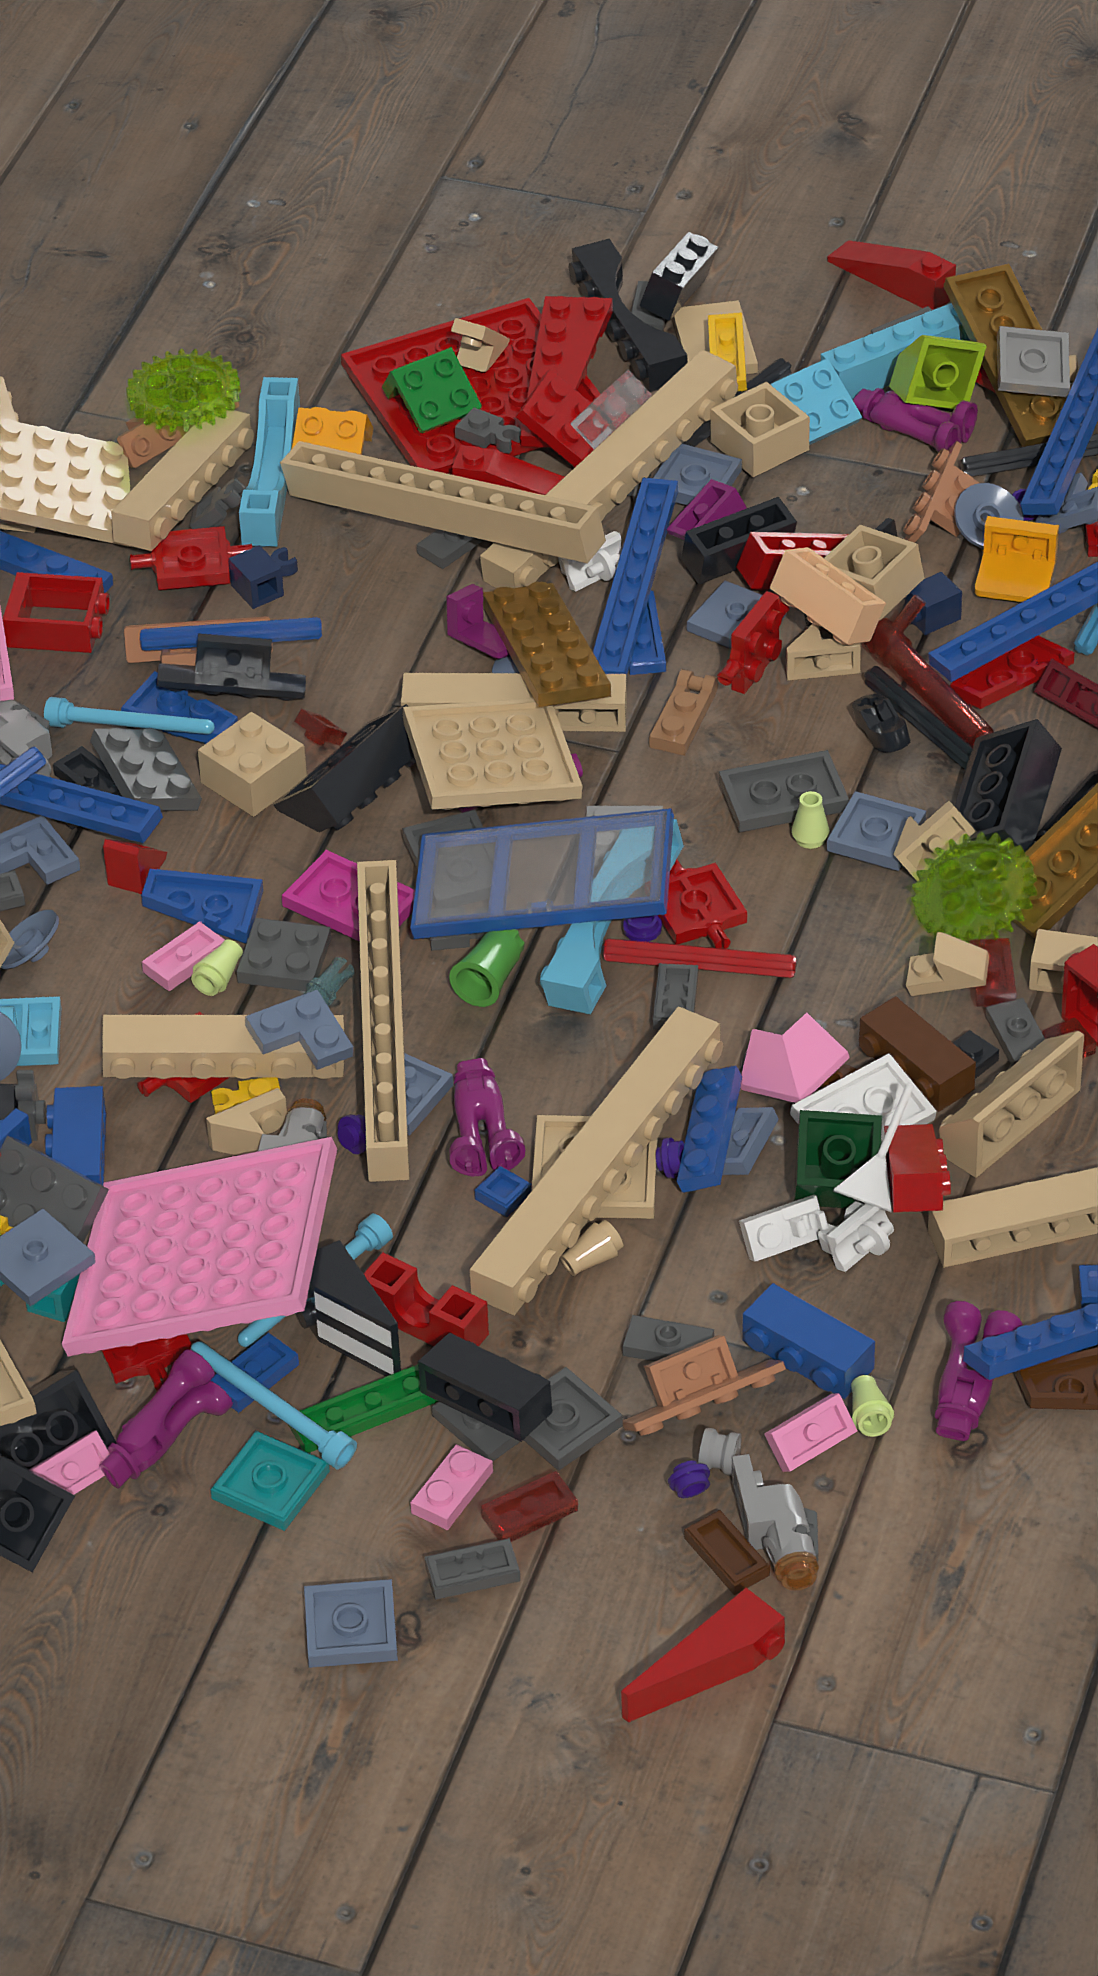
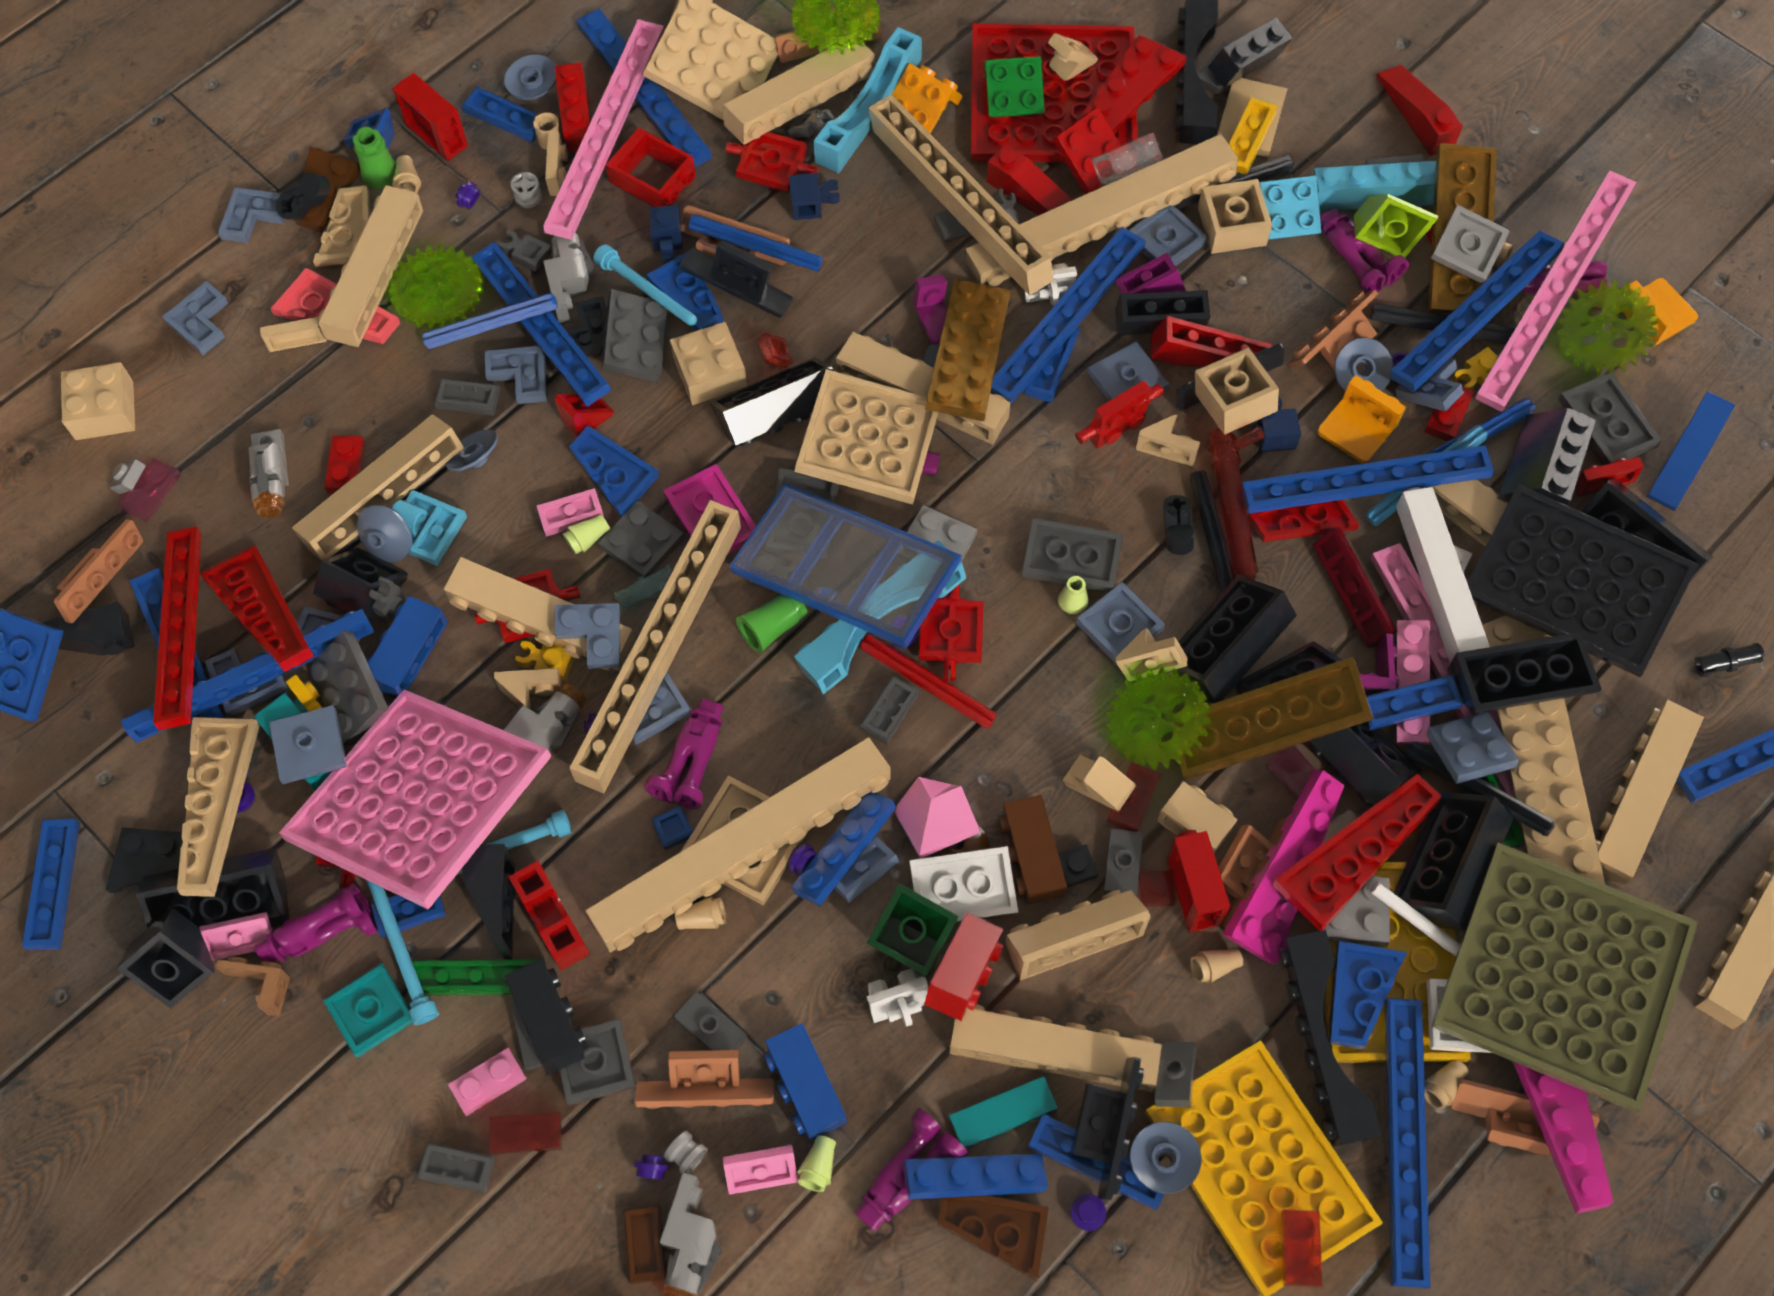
camera: 25 degrees right, 20 degrees up
sand blue plate [304,1579,398,1668] -> none
dark grey plate [455,408,521,453] -> none
medium nougat plate [649,669,719,756] -> none
white plate [739,1195,829,1262] -> none
light nougat brick [770,547,886,646] -> none
white piece [834,1082,914,1213] -> none
none -> medium nougat bracket [215,956,290,1017]
none -> dark blue brick [649,205,683,261]
none -> teal tile [949,1076,1058,1149]

